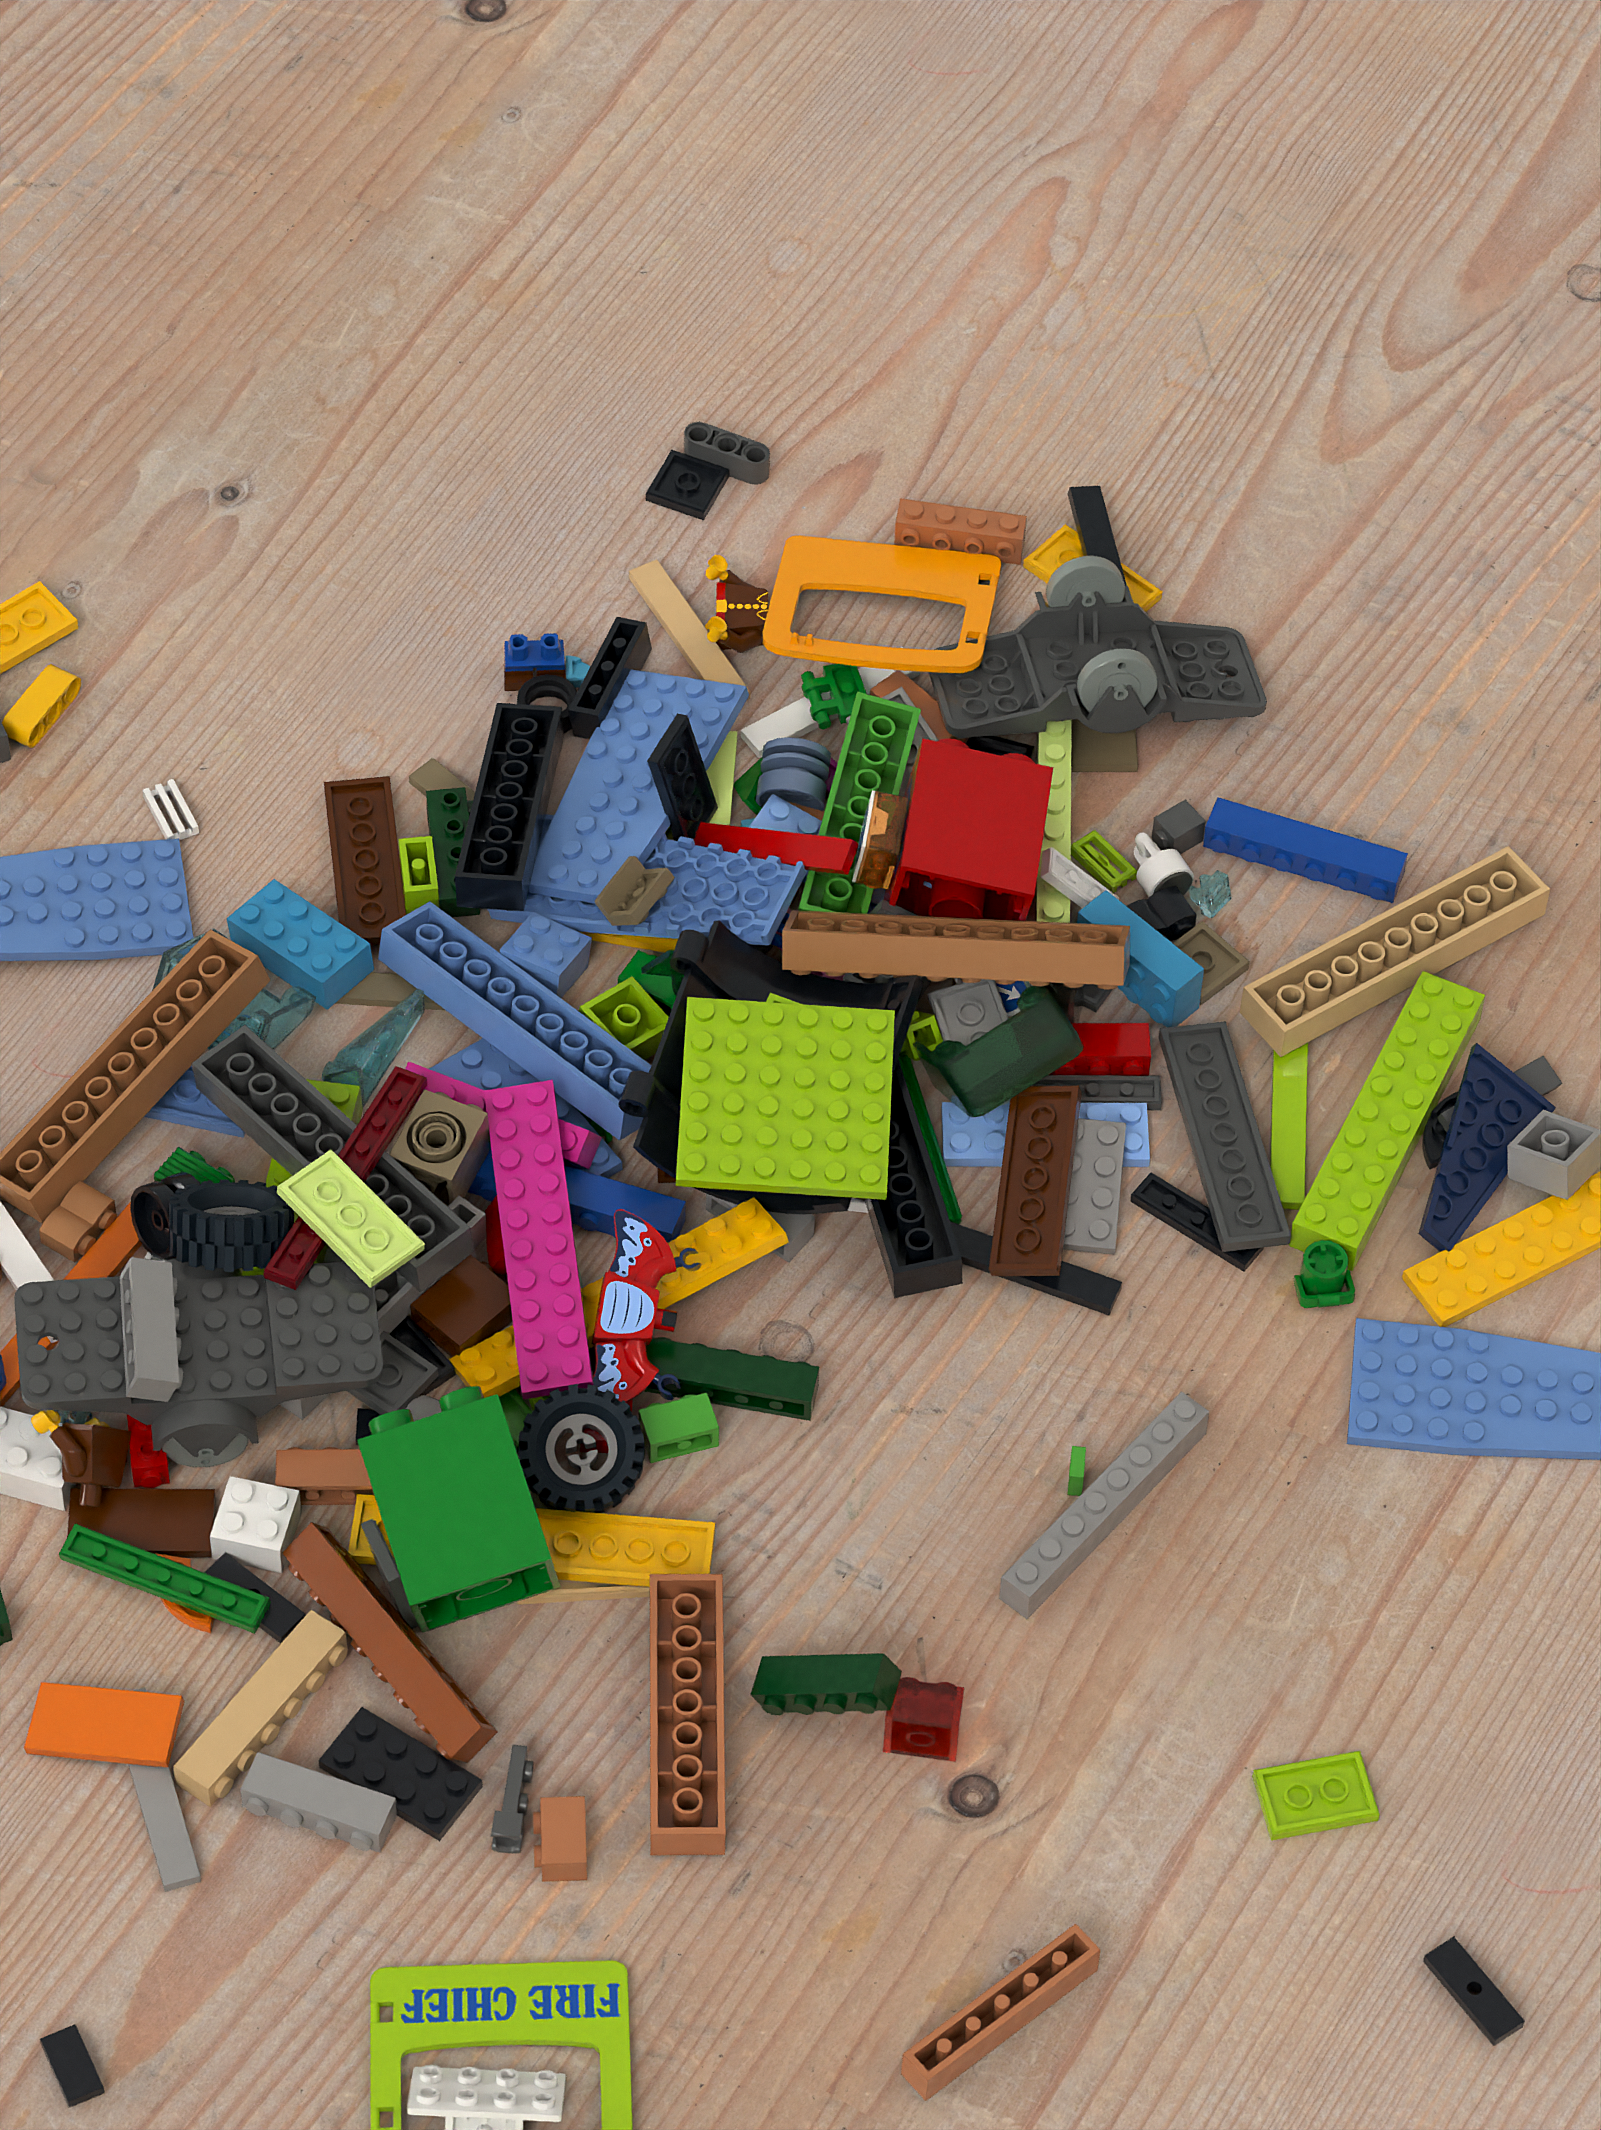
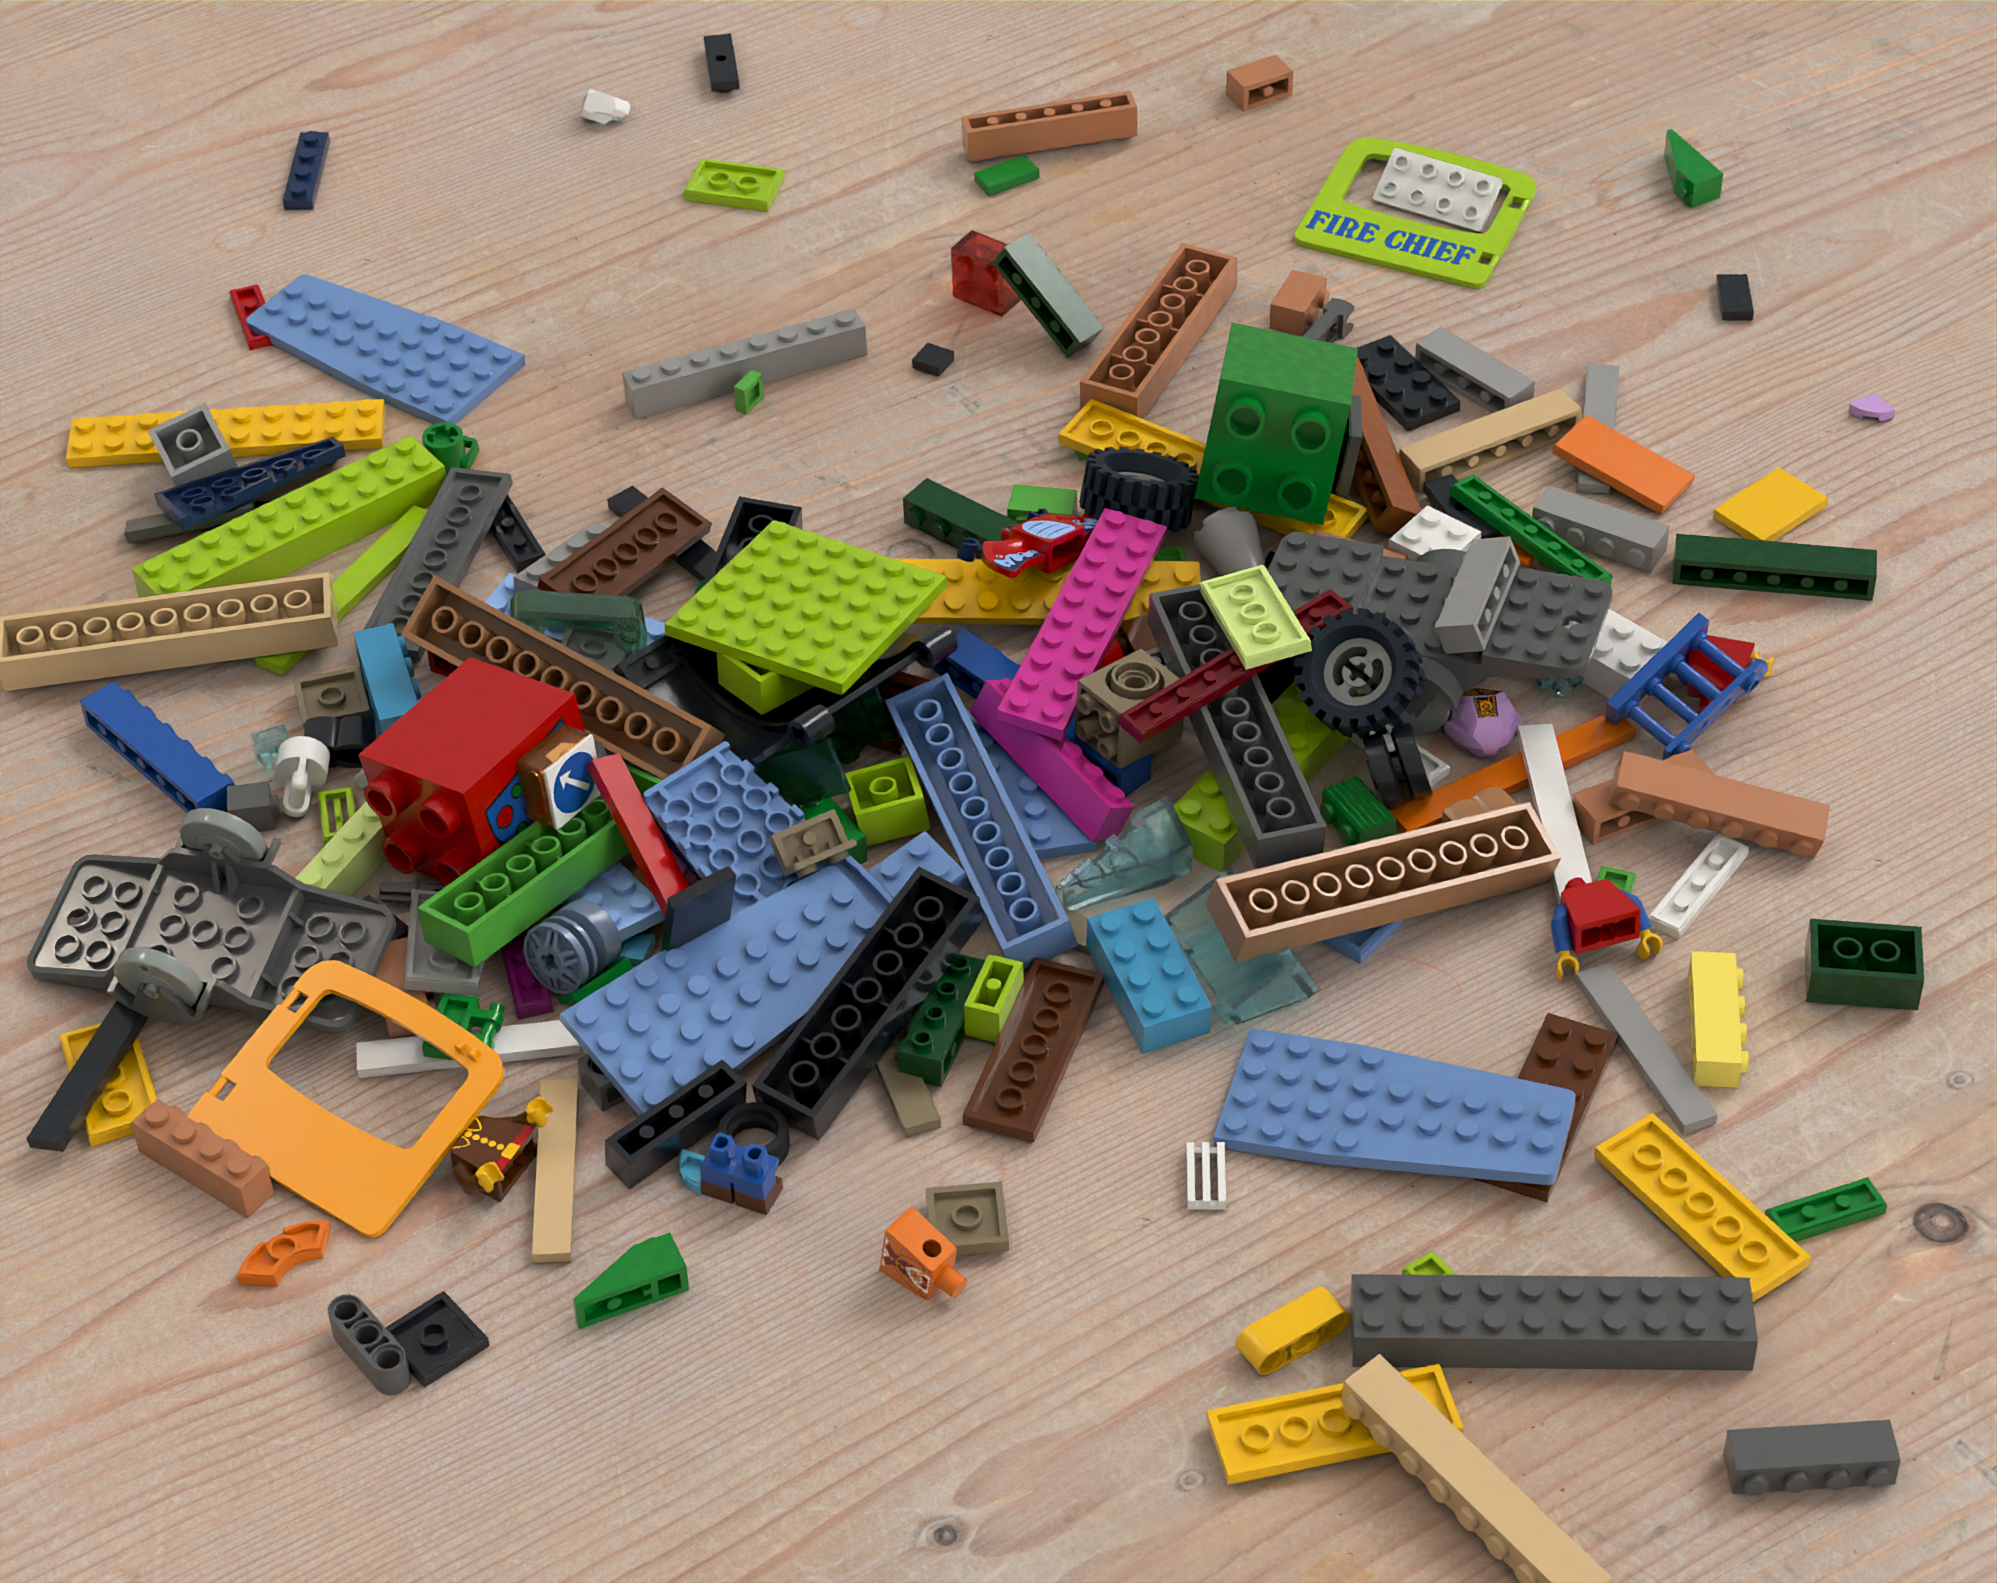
camera: 150 degrees left, 10 degrees down
none -> orange tile [237,1220,331,1287]
none -> green slope [573,1233,689,1329]
none -> white rock [579,88,630,124]
none -> orange torso [879,1206,968,1300]
none -> black tile [912,342,954,377]
none -> dark tan plate [925,1182,1009,1256]
none -> green tile [974,155,1039,196]
none -> light grey brick [1532,485,1669,573]

